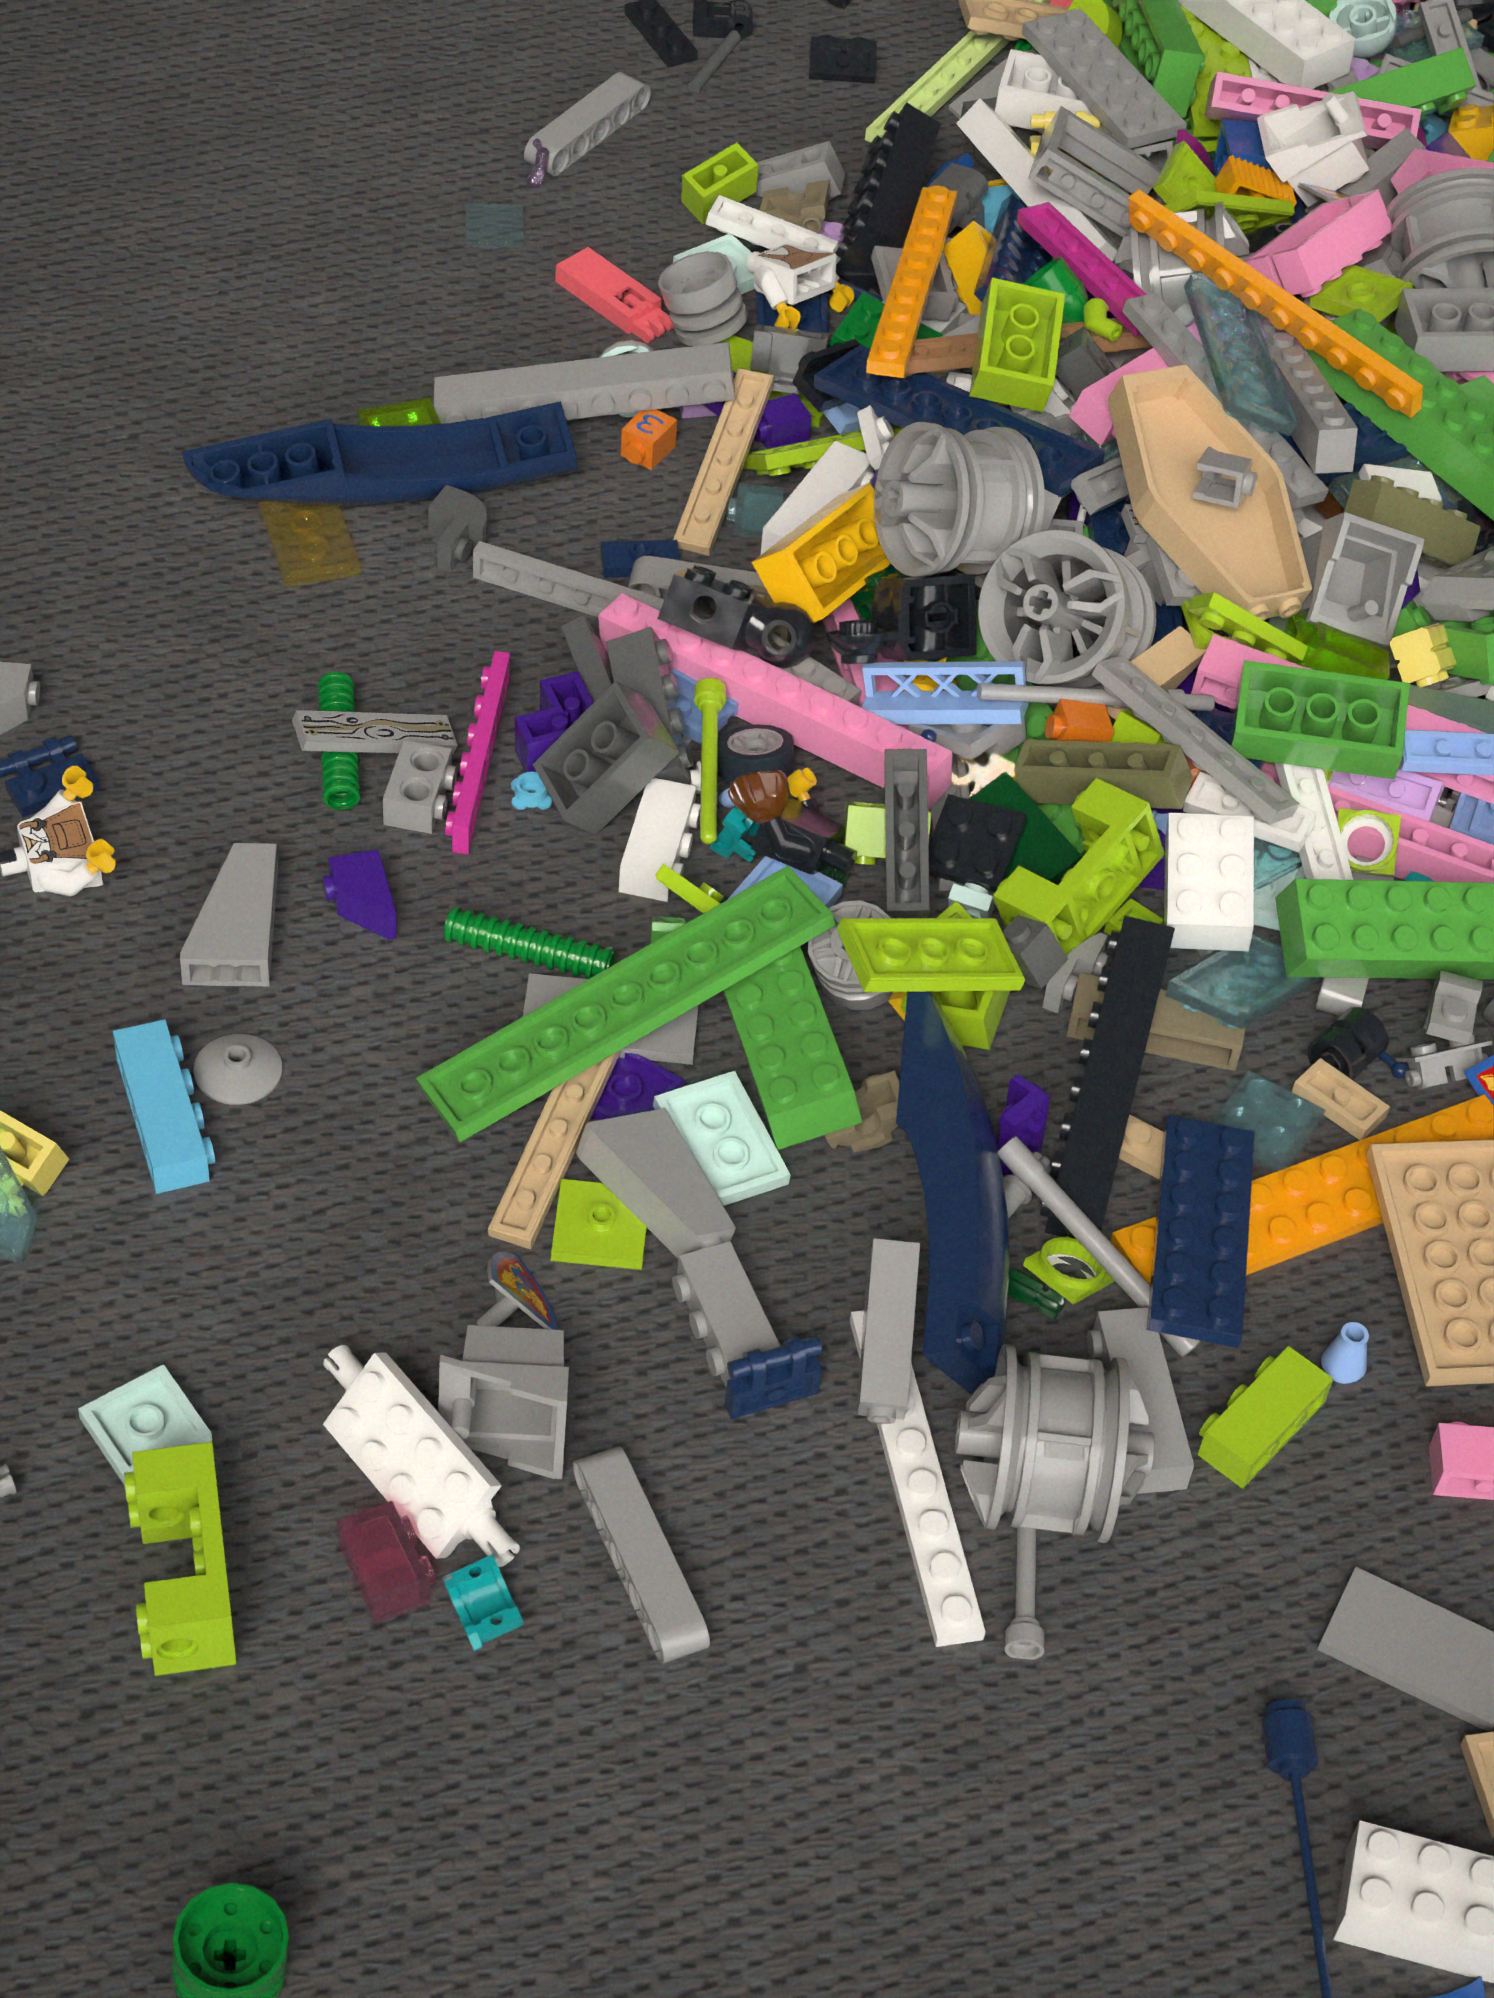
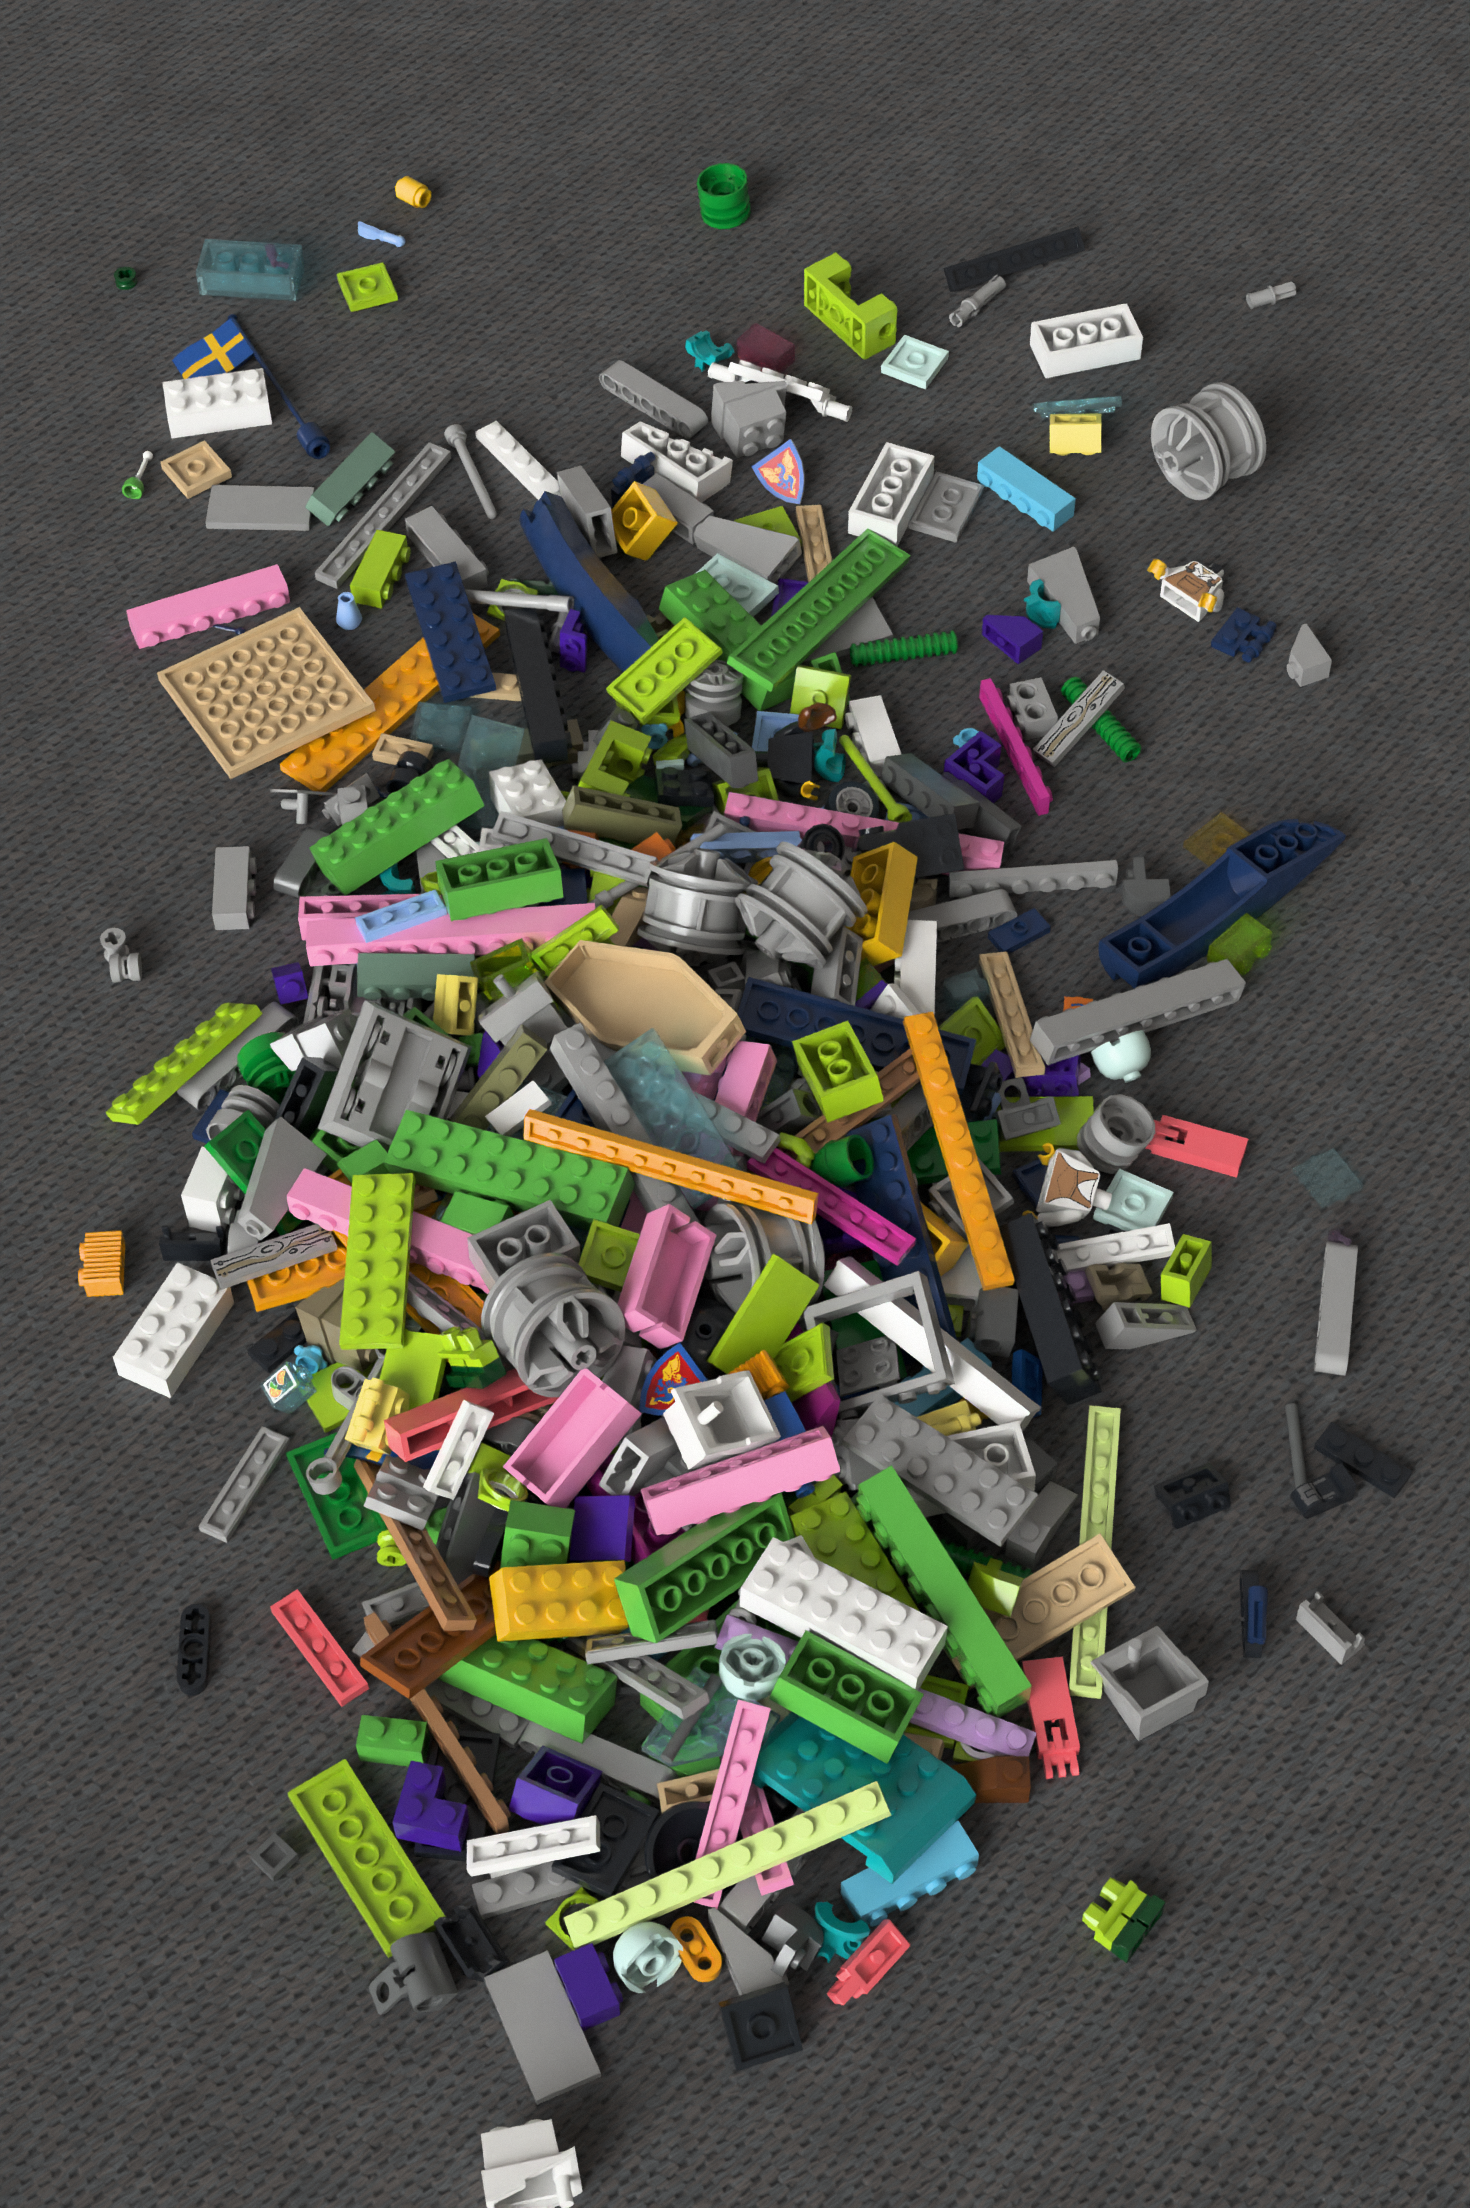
camera: 160 degrees right, 5 degrees up
light grey dish [193,1034,282,1105] -> none
dark grey brick [533,681,680,834] -> none
light grey wheel [955,1344,1155,1543] -> none
light grey window [1192,446,1257,509] -> none
none -> sand green brick [305,432,395,527]
none -> light grey plate [315,442,451,589]
none -> yellow brick [611,481,678,561]
none -> white wedge [621,422,733,503]
none -> white brick [848,442,935,546]
none -> light grey tile [908,471,984,543]
none -> teal piece [1024,579,1061,629]

